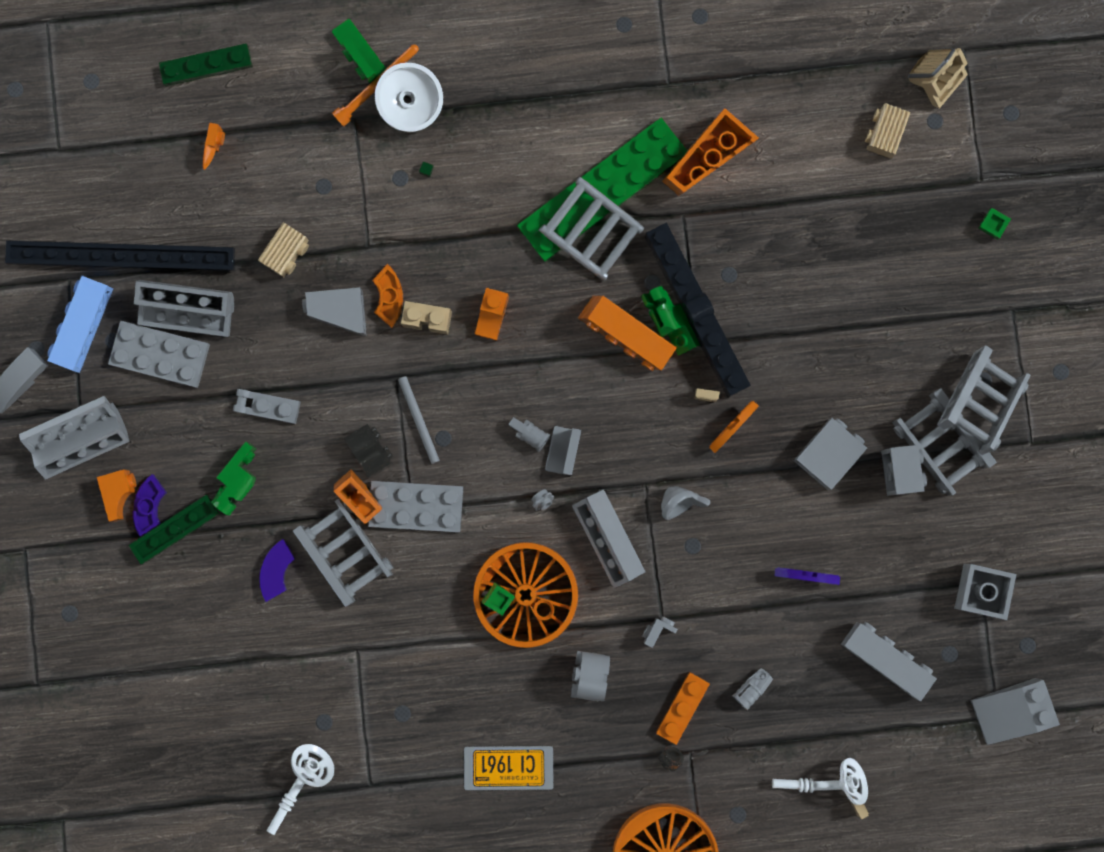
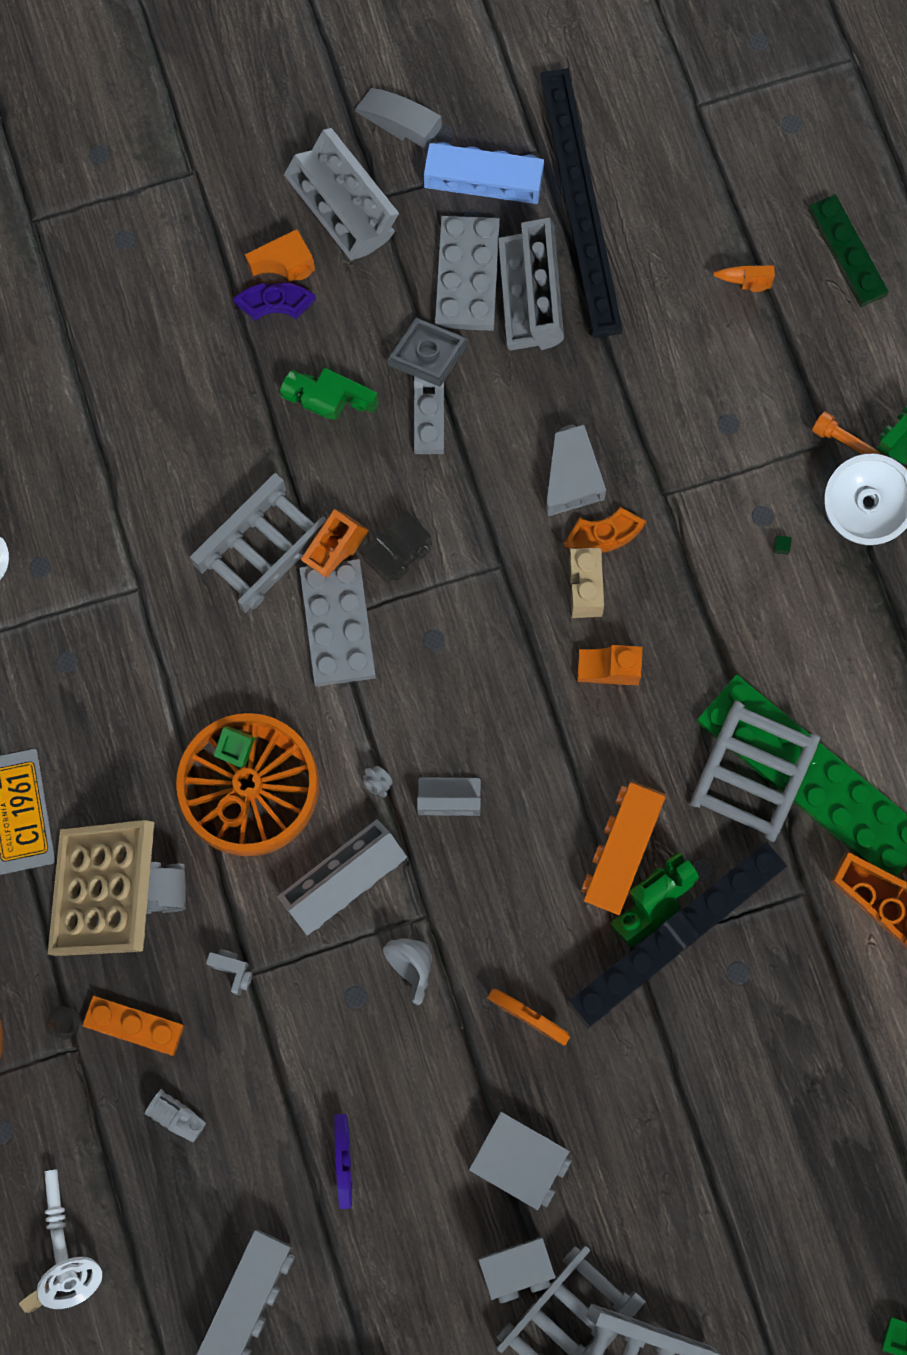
camera: 80 degrees right, 10 degrees down
dark green plate [128,495,220,565] -> none
tan brick [258,222,309,278] -> none
dark purple tile [260,539,296,602] -> none
light grey bar [398,376,440,464] -> none
light grey hinge [509,417,550,452] -> none
tan tile [694,389,720,402] -> none
none -> tan piece [47,820,154,956]
none -> dark grey tile [388,318,468,387]

